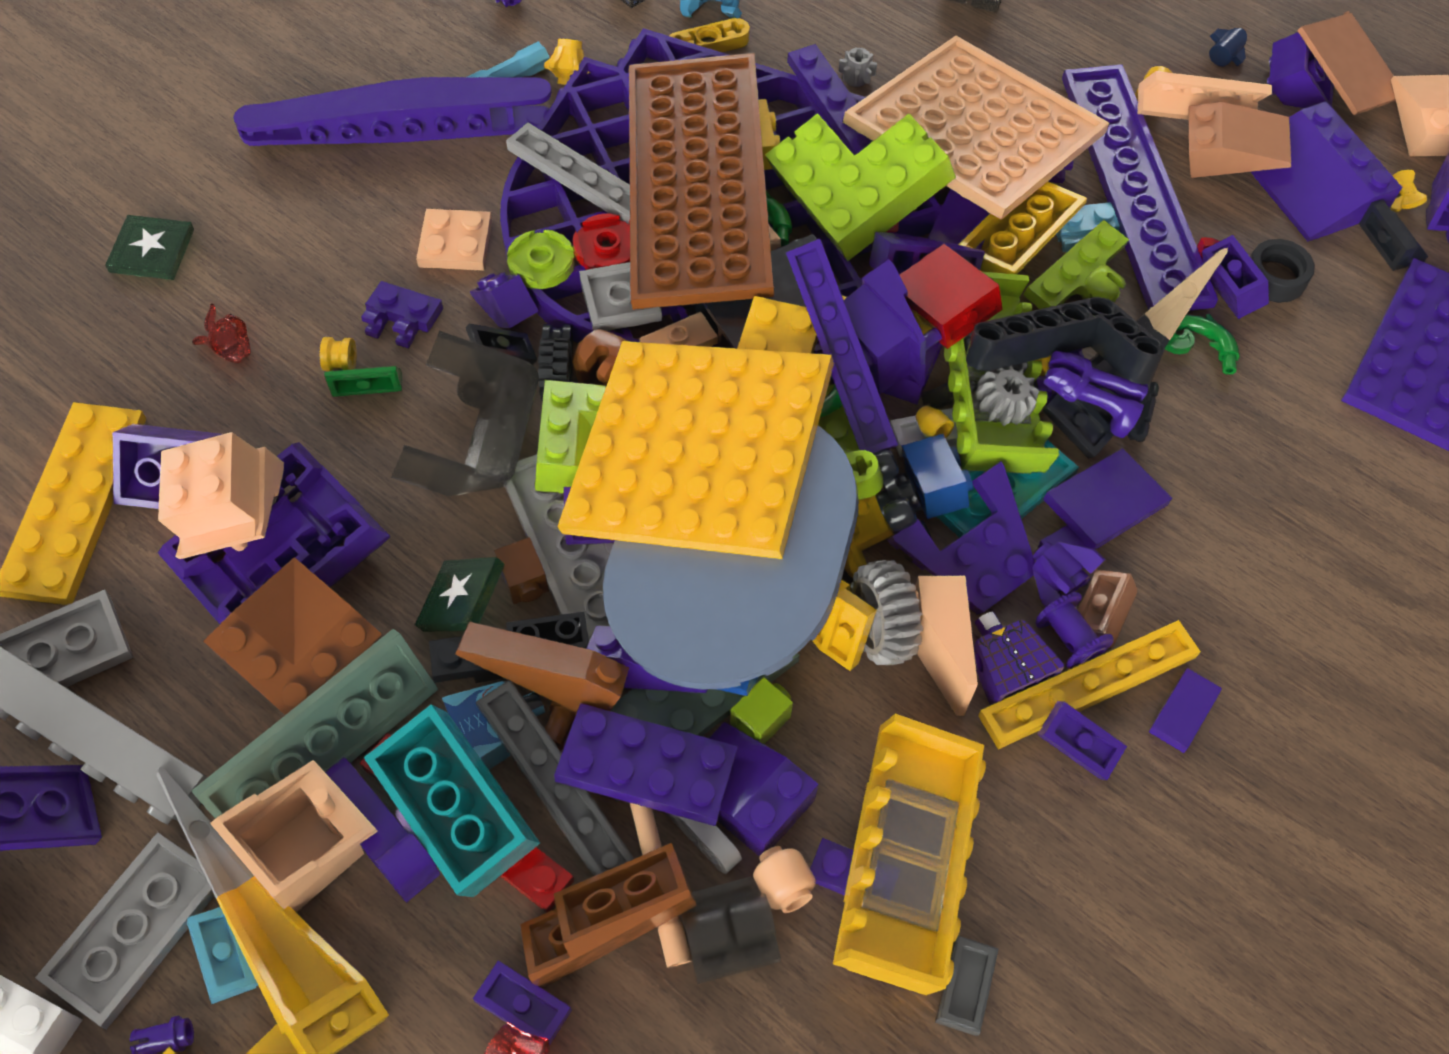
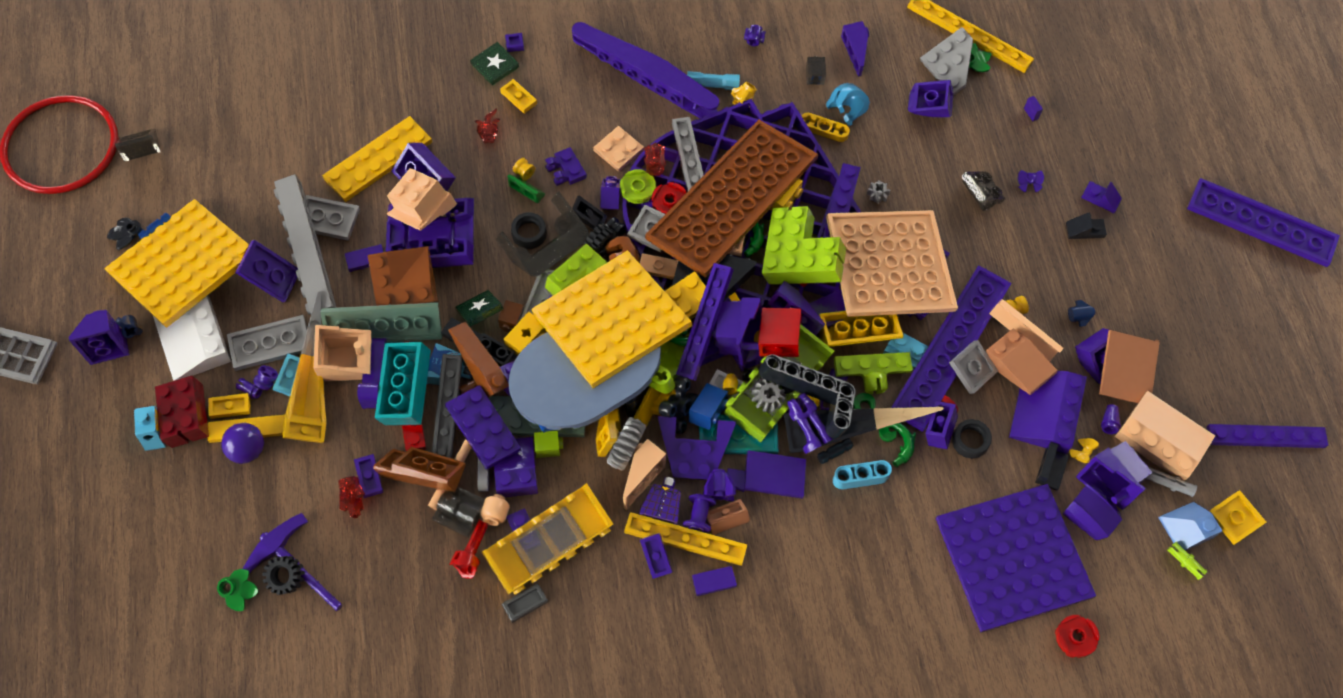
camera: 40 degrees right, 5 degrees up
none -> dark purple wheel [253,365,278,390]
none -> dark purple tile [344,244,383,272]
none -> red piece [449,520,489,579]
none -> yellow plate [500,79,537,114]
none -> yellow brick [504,311,547,356]
none -> dark purple tile [505,33,524,52]
none -> black tyre [511,212,546,249]
none -> clear red rock [644,142,666,176]
none -> medium azure beam [832,460,892,489]
none -> light grey plate [949,340,998,394]
none -> dark purple cone [1101,404,1121,434]

